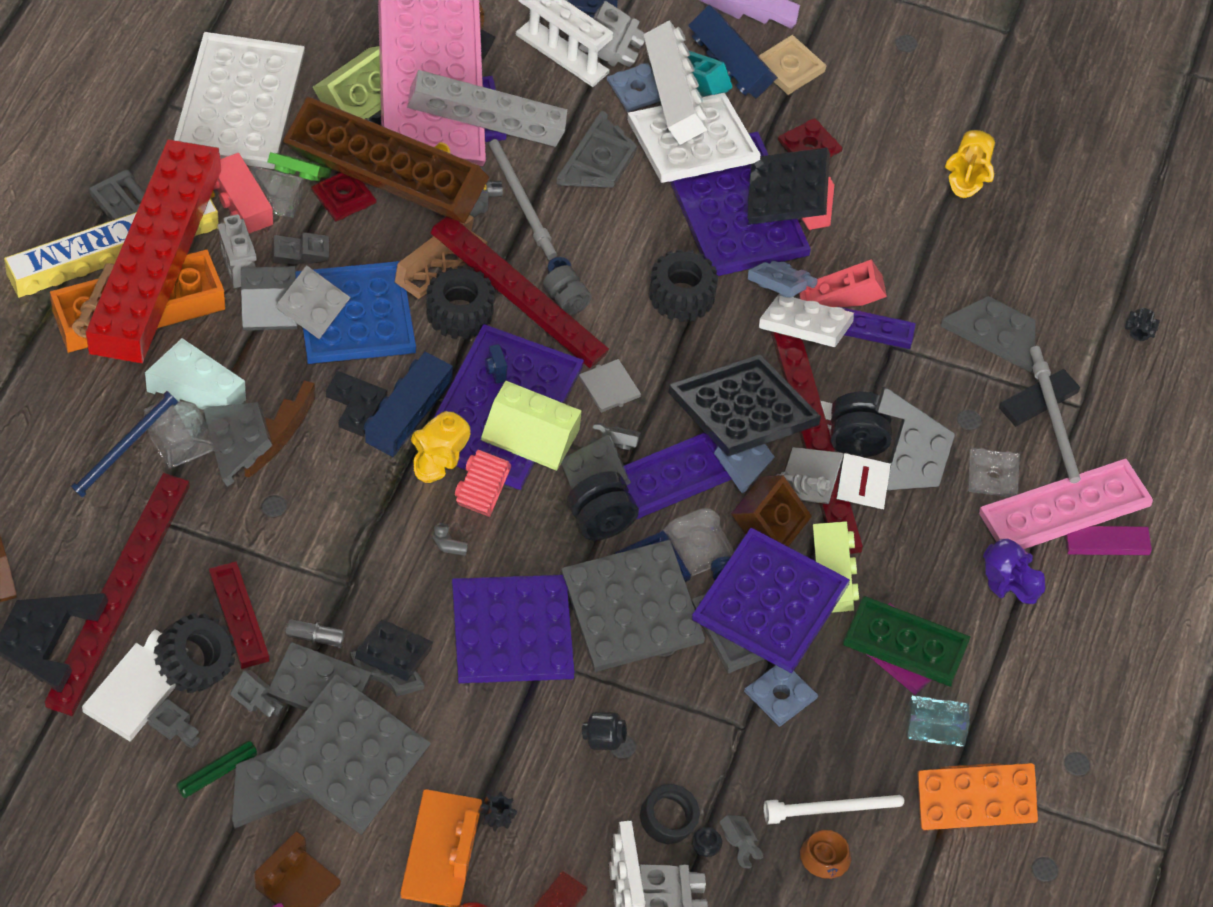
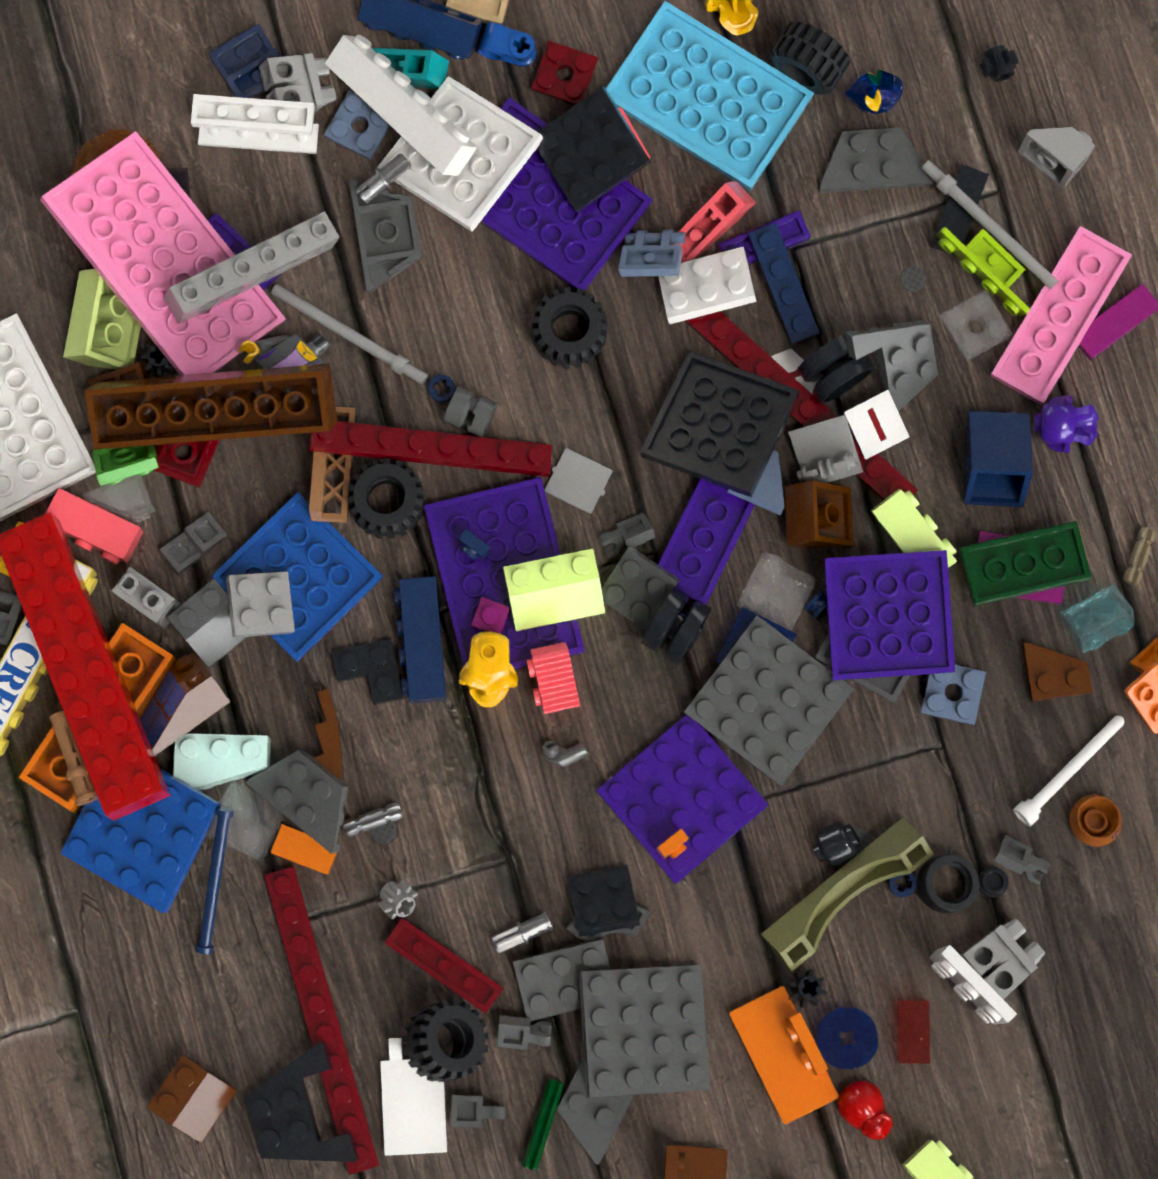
camera: 35 degrees left, 25 degrees up
none -> blue plate [60,769,222,913]
none -> slope [140,651,230,755]
none -> orange tile [270,824,337,875]
none -> flat silver axle [343,803,403,837]
none -> flat silver axle [355,154,411,204]
none -> light grey gear [378,879,418,919]
none -> magenta plate [471,597,511,634]
none -> blue piece [478,22,536,67]
none -> medium azure plate [606,1,814,192]
none -> orange plate [656,828,689,859]
none -> dark blue plate [747,223,820,345]
none -> olive arch [761,818,934,971]
none -> black tyre [769,21,851,96]
none -> clear blue plate [816,1008,878,1070]
none -> clear blue hair [845,69,904,114]
none -> dark blue bush [888,873,917,898]
none -> lime bracket [936,227,1030,317]
none -> dark blue slope [963,411,1033,507]
none -> light grey slope [1018,127,1095,189]
none -> reddish brown wing [1022,642,1093,702]
none -> dark tan axle [1123,527,1156,585]

